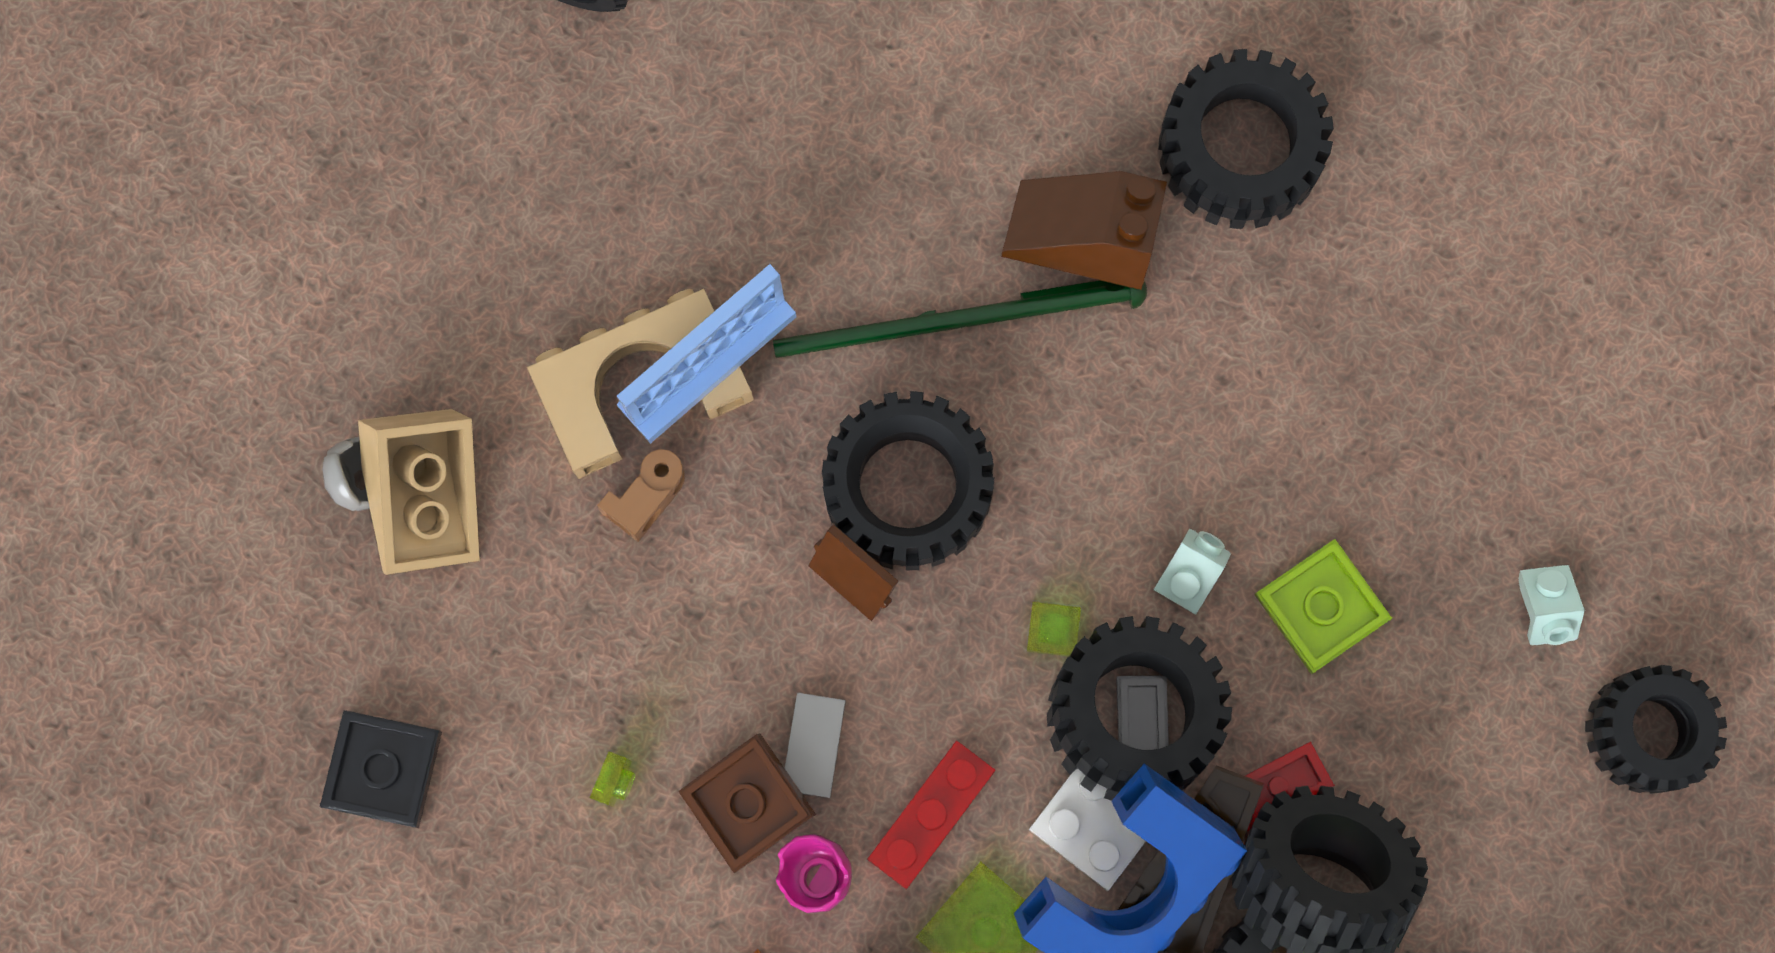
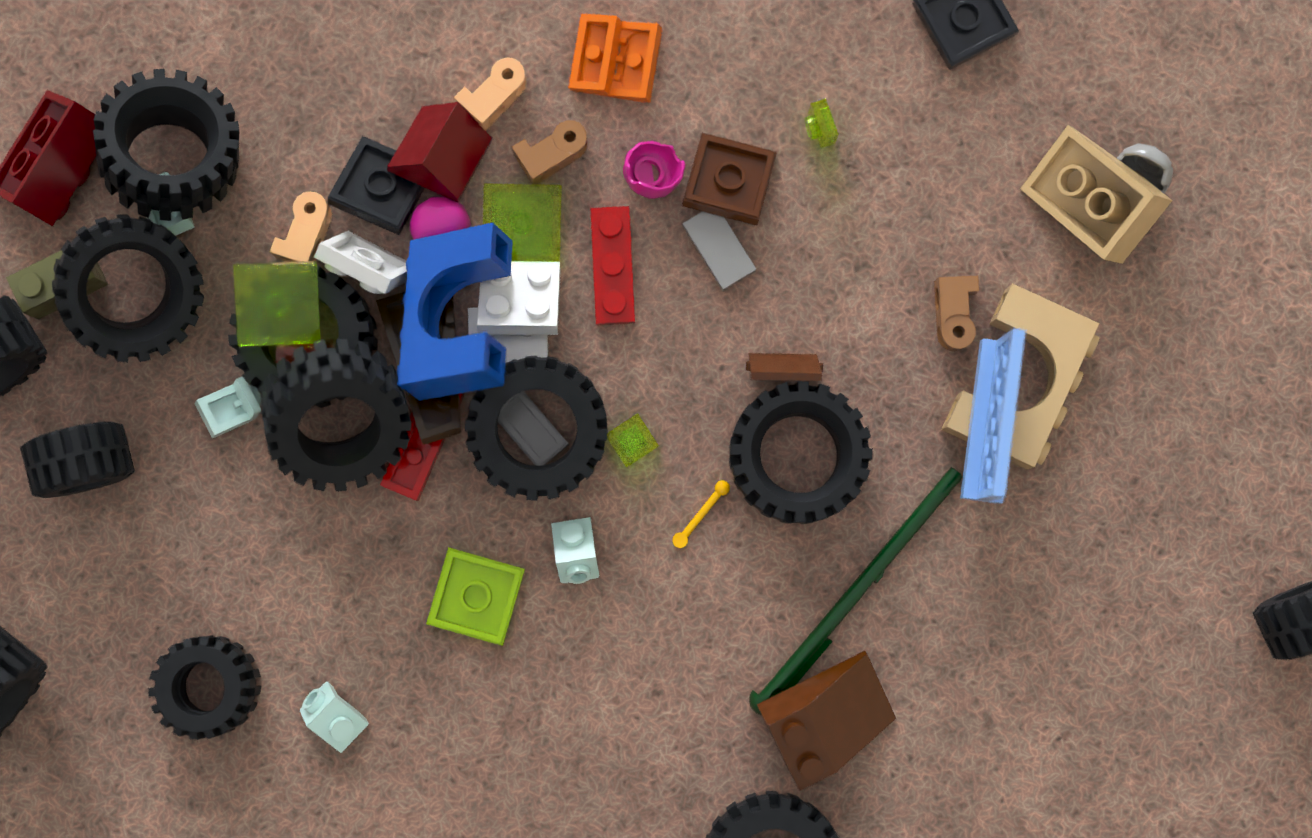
camera: 140 degrees right, 5 degrees up
none -> white plate [477,261,560,335]
none -> yellow hinge [672,480,730,548]

